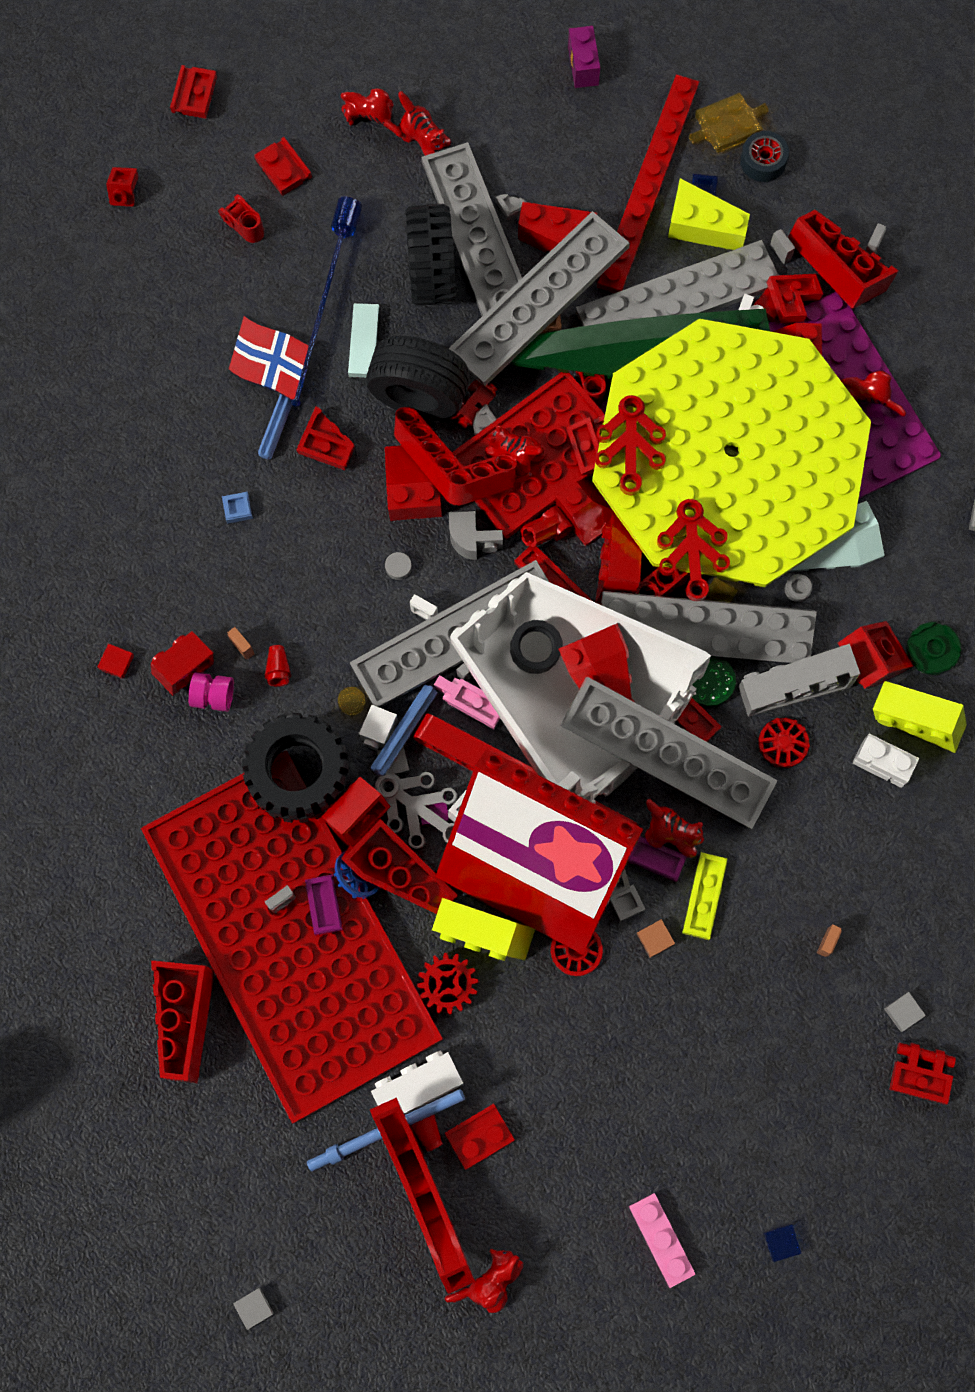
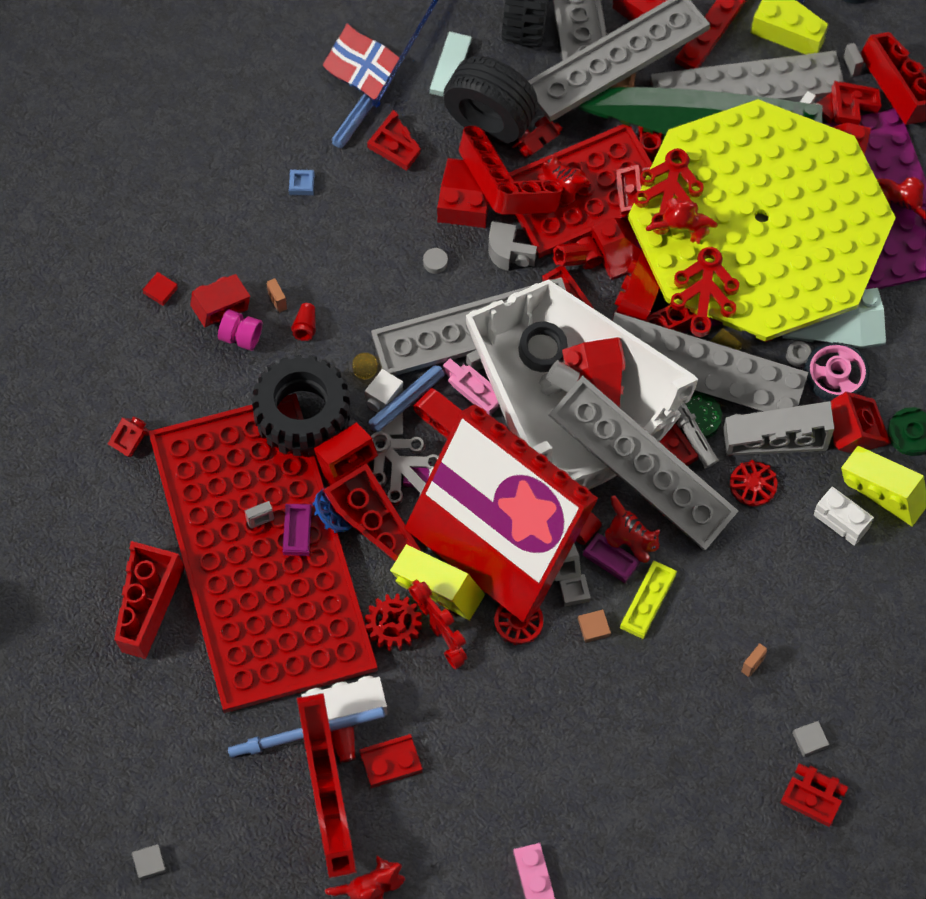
camera: 10 degrees right, 10 degrees down
white tile [410,594,438,620] -> none
light grey tile [473,404,497,435] -> none
none -> red bracket [108,416,150,457]
none -> red plant [409,579,467,670]
none -> light grey piece [539,360,580,396]
none -> red animal [646,198,718,244]
none -> light grey pin [677,402,719,469]
none -> bright pink wheel [804,342,870,401]

